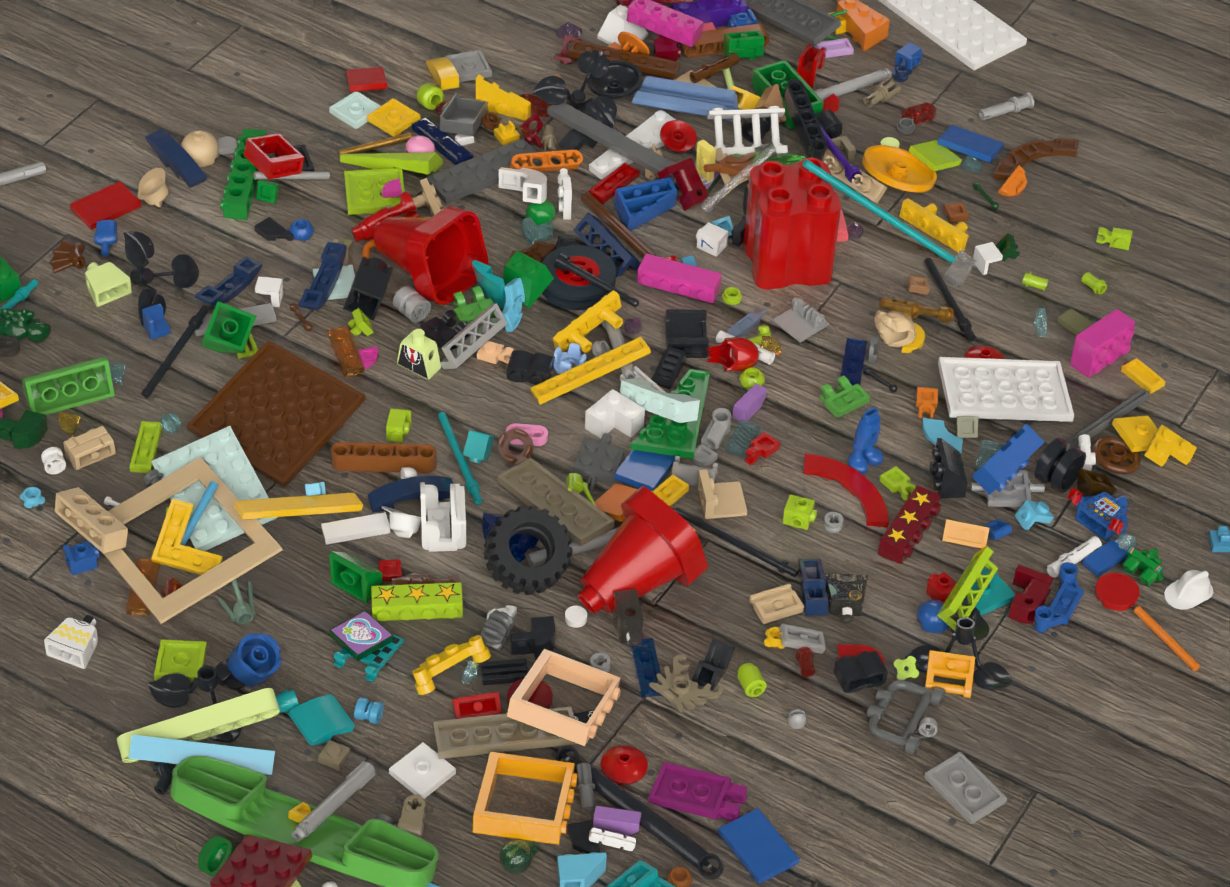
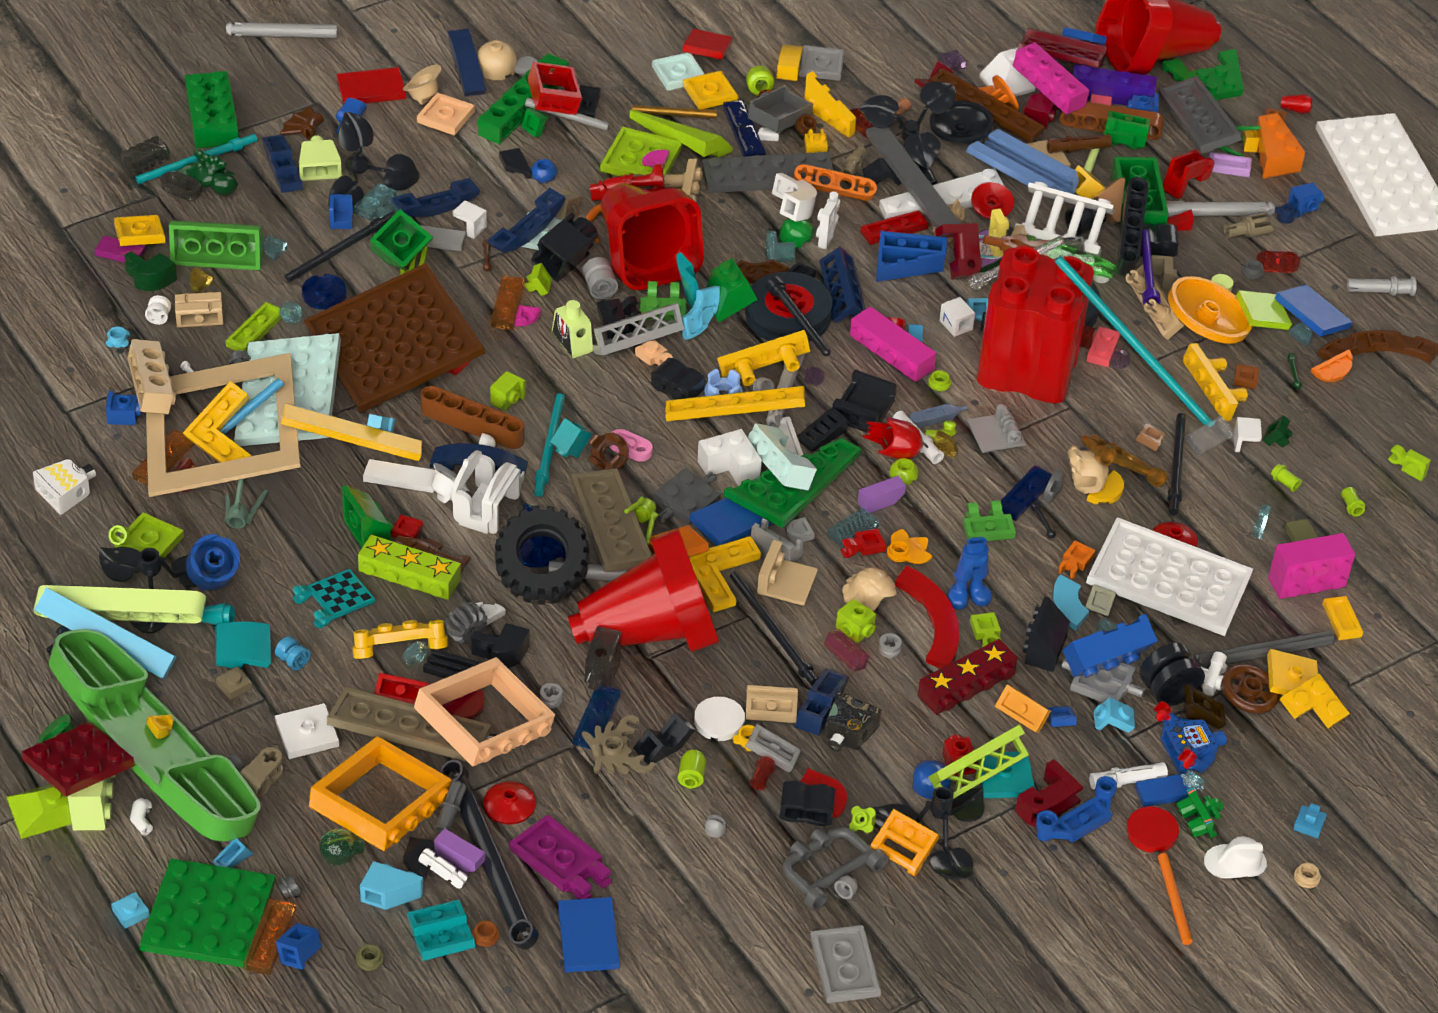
camera: 25 degrees right, 0 degrees up
light grey piece [292,761,376,842] -> none
tile [329,610,394,661] -> none
bright pink hair [405,135,435,153] -> none
dark red bracket [519,113,544,148] -> none
white tile [565,606,587,628] -> none
reddish brown axle [581,192,656,258] -> none
light grey piece [701,408,731,450] -> none
none -> lime hinge [109,525,131,545]
none -> dark blue slope [262,134,303,193]
none -> clear blue tile [302,274,347,310]
none -> clear light blue plate [353,183,406,221]
none -> light nougat plate [417,92,475,136]
none -> white tile [694,697,745,741]
none -> clear pink piece [824,629,870,671]
none -> tan hair [842,567,897,611]
none -> light orange plate [887,529,932,564]

